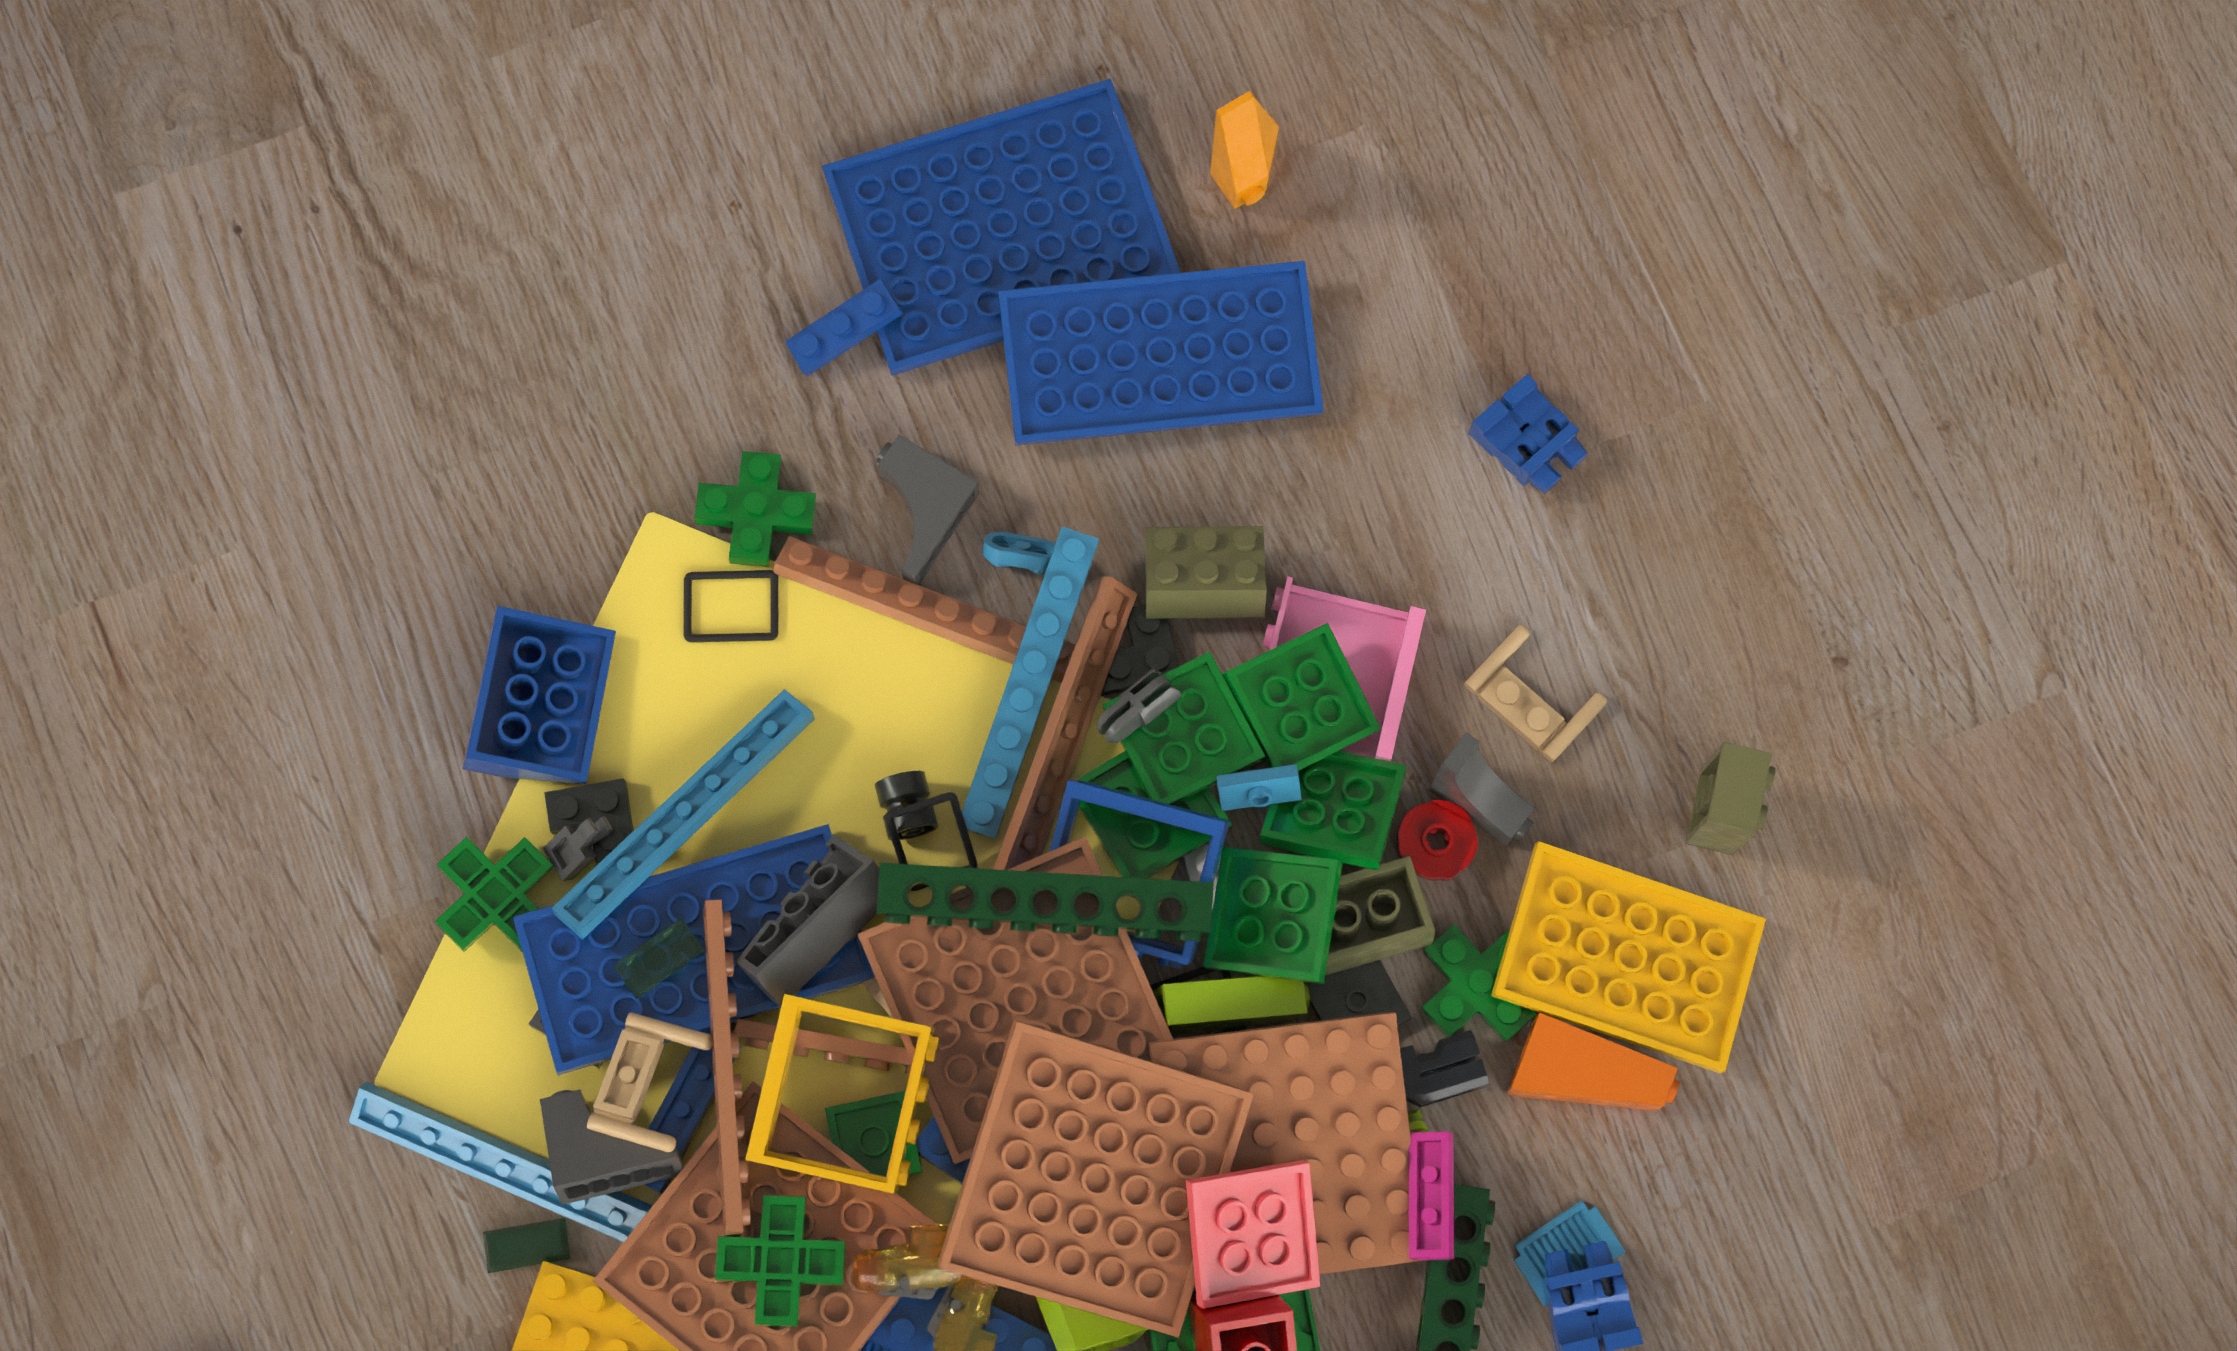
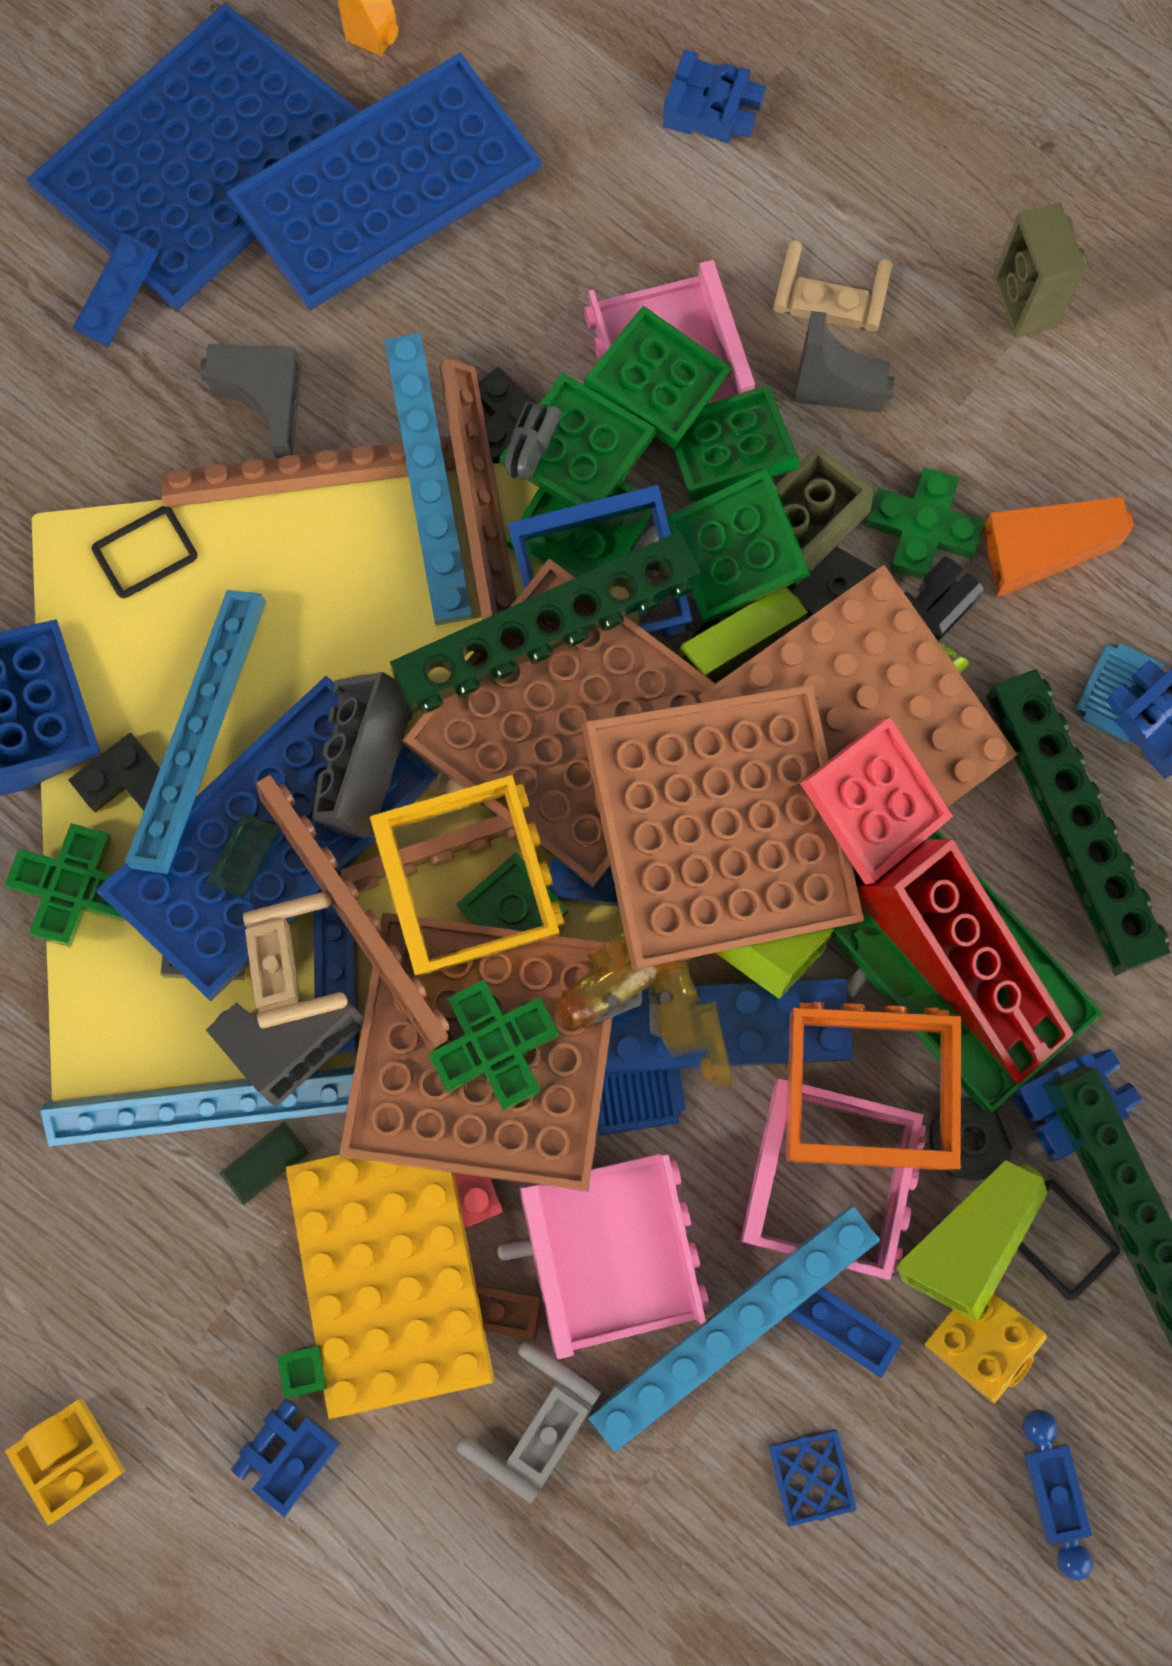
camera: 25 degrees left, 0 degrees up
dark grey plate [543,816,613,881] -> none
green plate [694,451,816,567] -> none
pearl dark grey wheel [875,770,938,841] -> none
black piece [885,792,978,891] -> none
dark azure plate [982,532,1056,574] -> none
olive brick [1144,526,1267,619] -> none
dark azure plate [1216,764,1302,811] -> none
red plate [1397,800,1478,881] -> none
dark pink plate [1409,1131,1454,1260] -> none
yellow plate [1491,841,1766,1074] -> none

